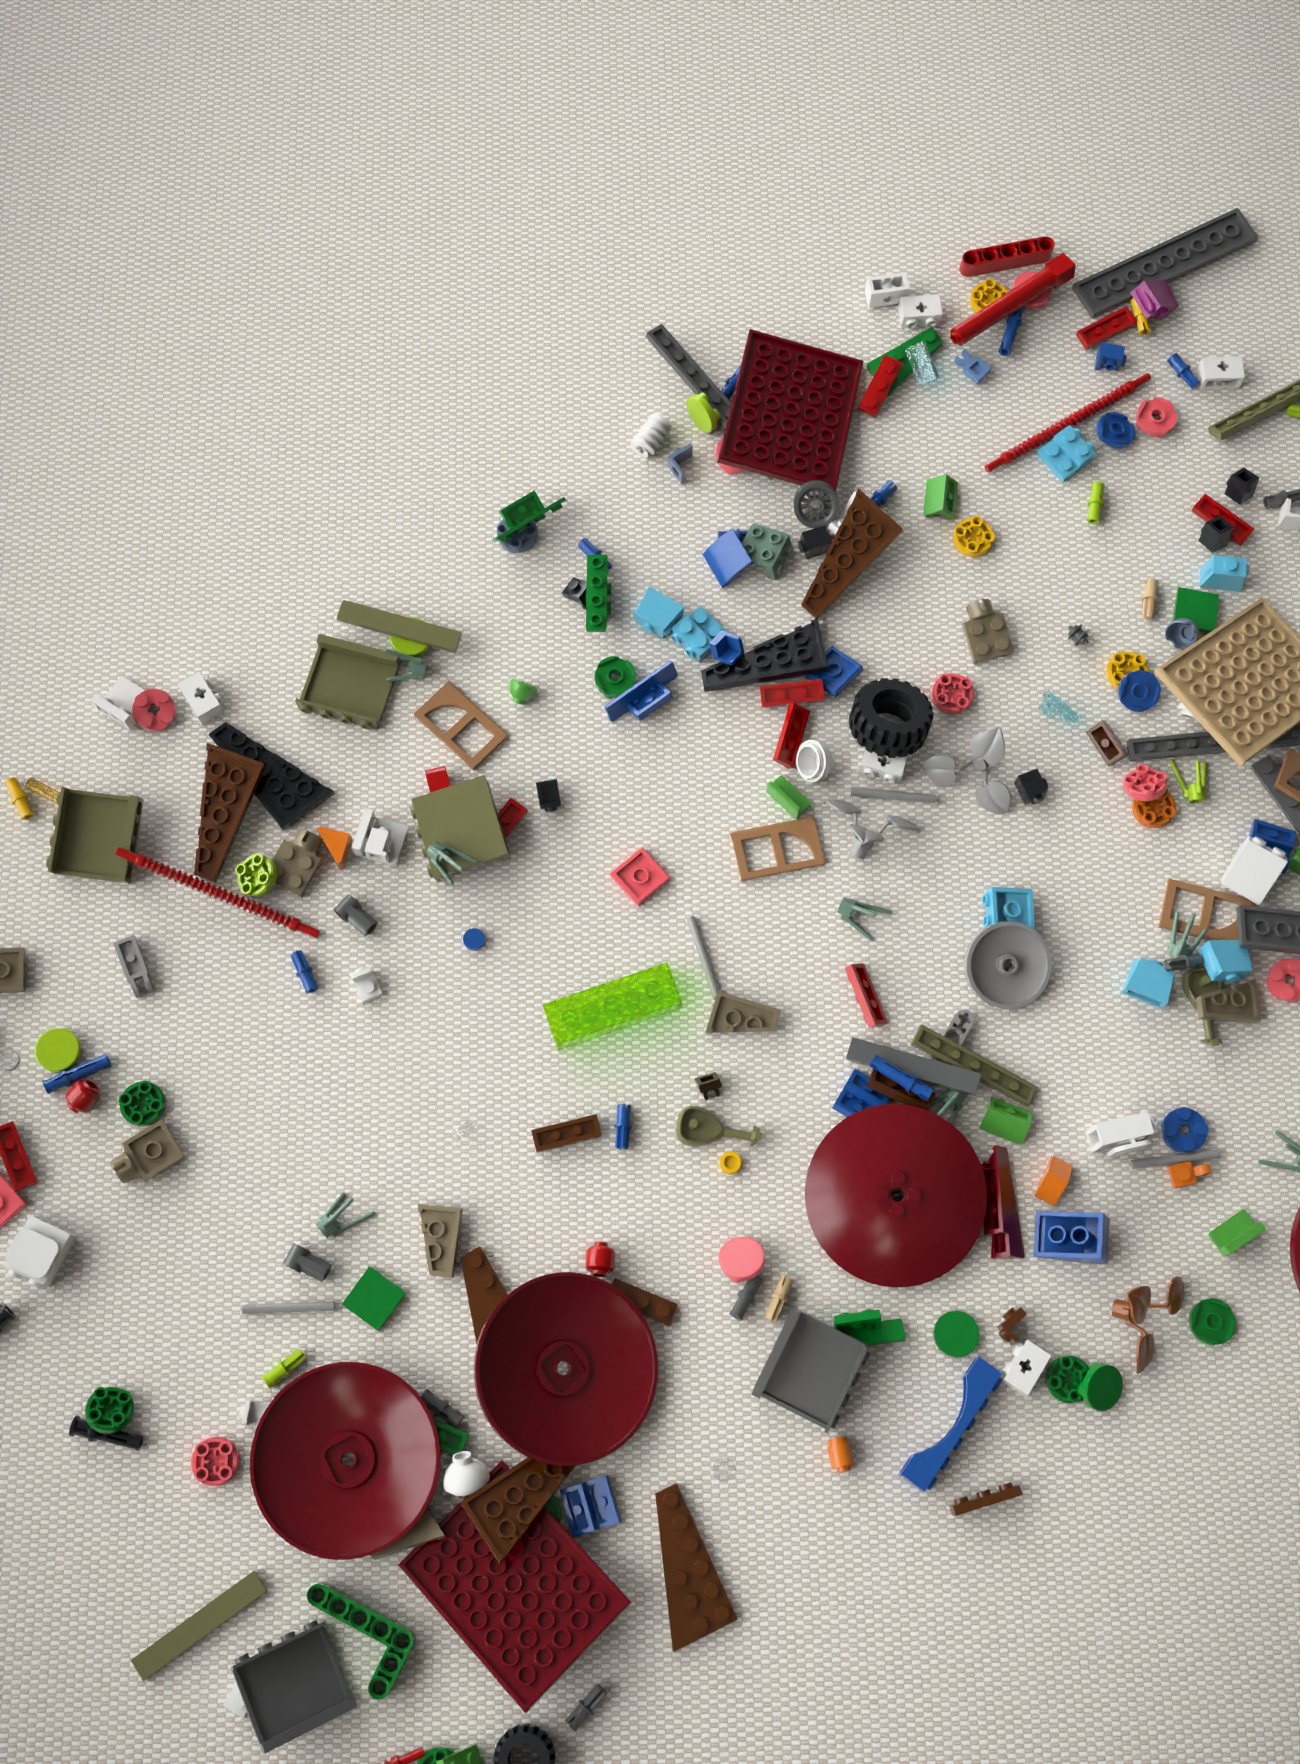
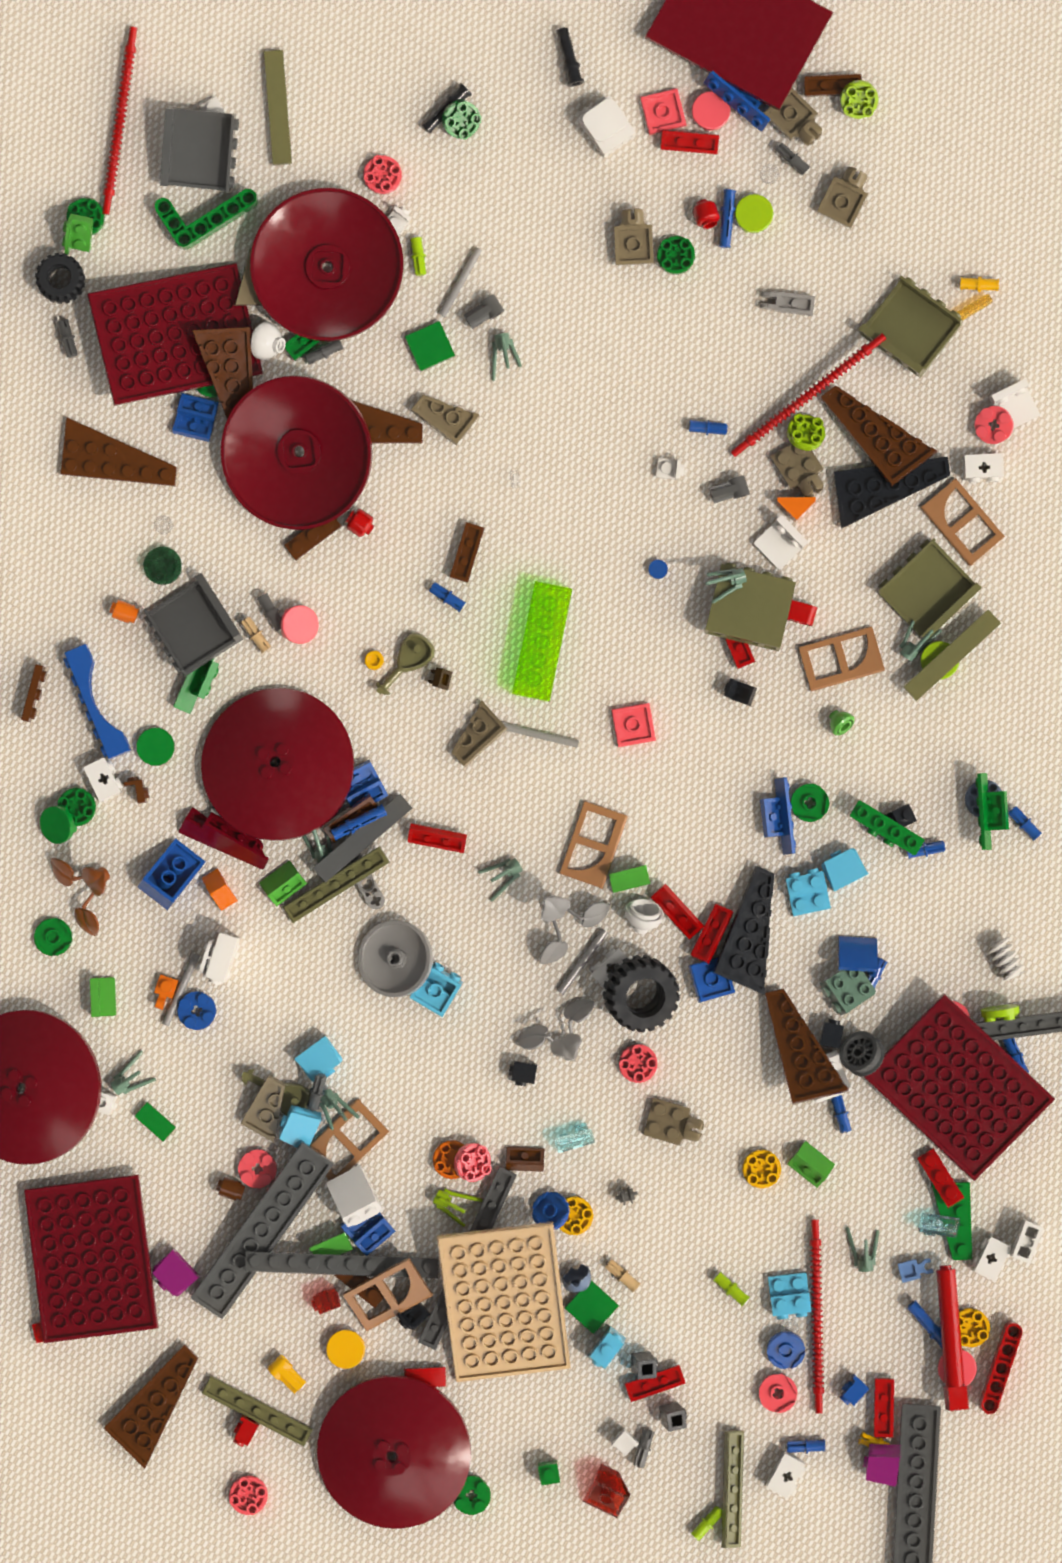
camera: 125 degrees right, 15 degrees up
white brick [365,827,393,863] -> none
sand blue bracket [668,443,693,484] -> none
blue panel [709,630,744,665] -> none
none -> clear green tile [143,546,182,585]
none -> sand green plant [846,1227,879,1272]
none -> medium nougat window [921,478,1005,566]
none -> blue axle [1009,806,1042,841]

